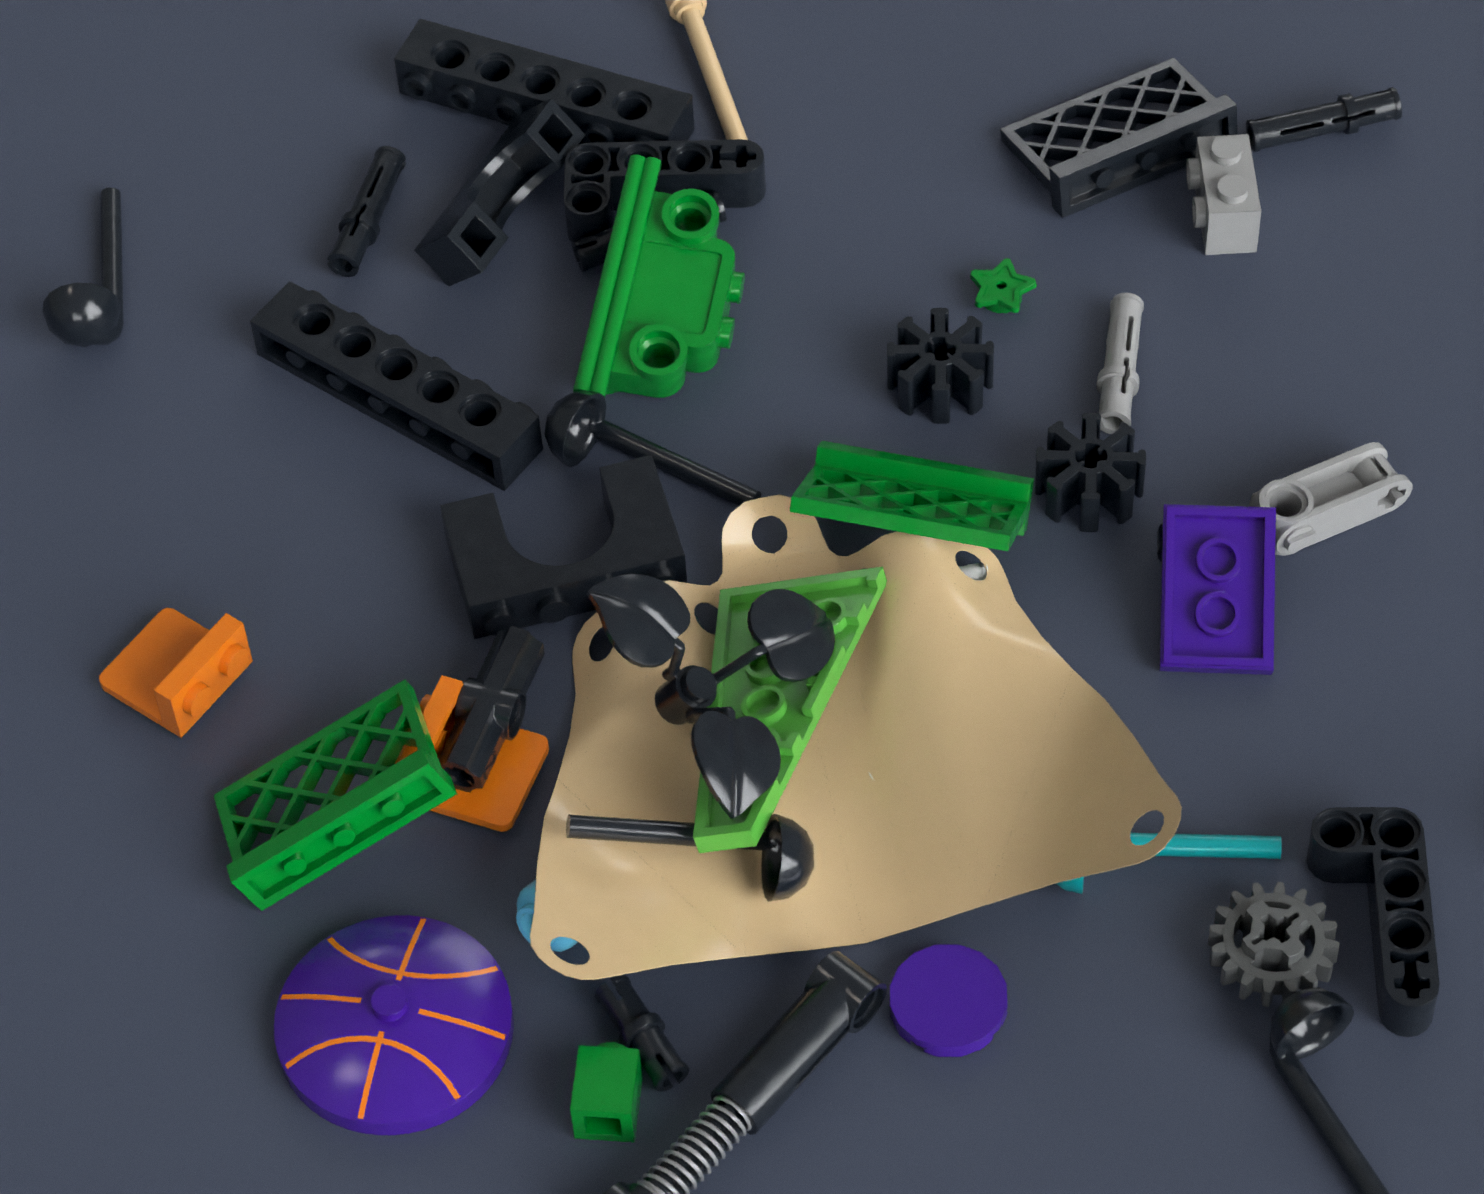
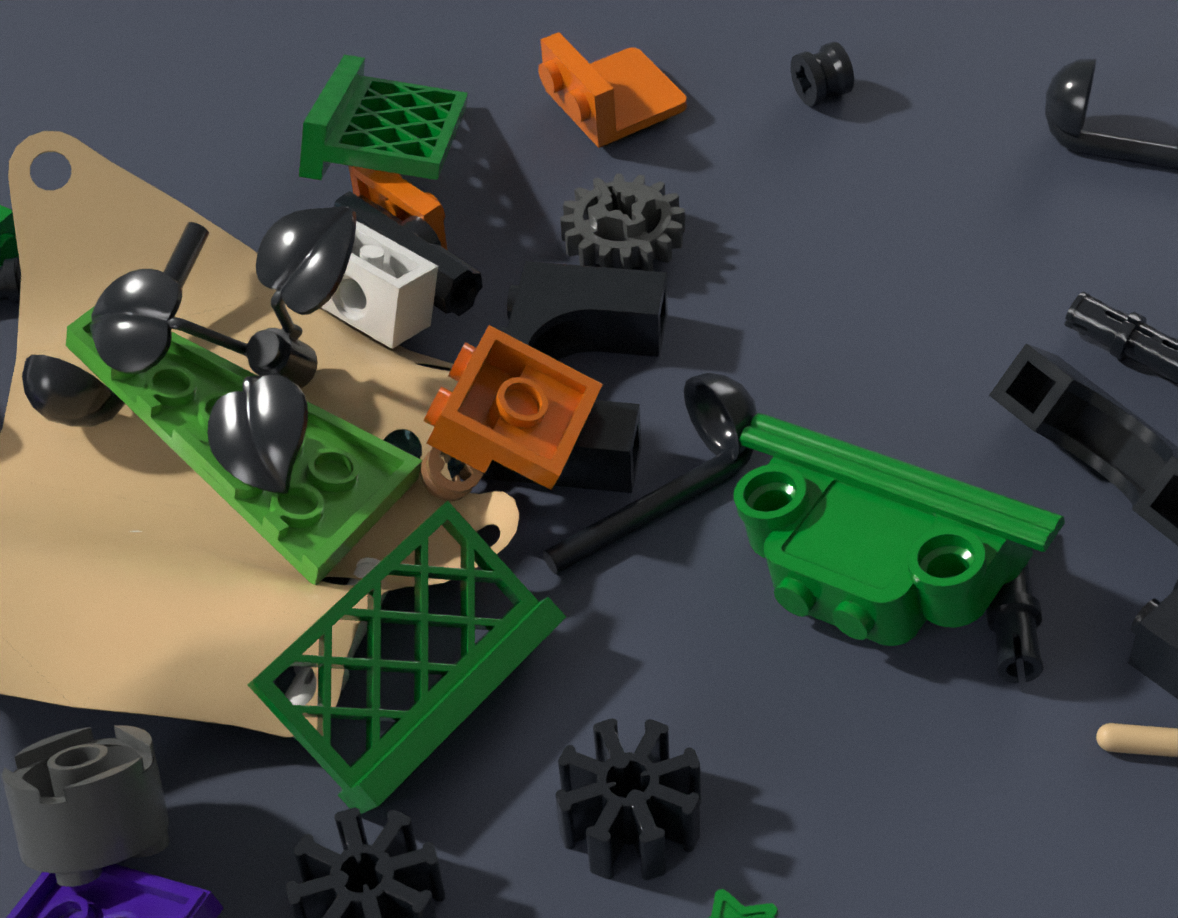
camera: 115 degrees right, 5 degrees down
black brick [250,281,543,491] -> none
dark purple dish [274,915,514,1135] -> none
black beam [564,139,766,241] -> none
none -> dark grey brick [1,725,169,887]
none -> white brick [321,221,438,349]
none -> medium nougat bush [420,447,483,501]
none -> orange plate [423,325,603,490]
none -> dark grey gear [560,173,685,271]
none -> black wheel [790,41,854,106]

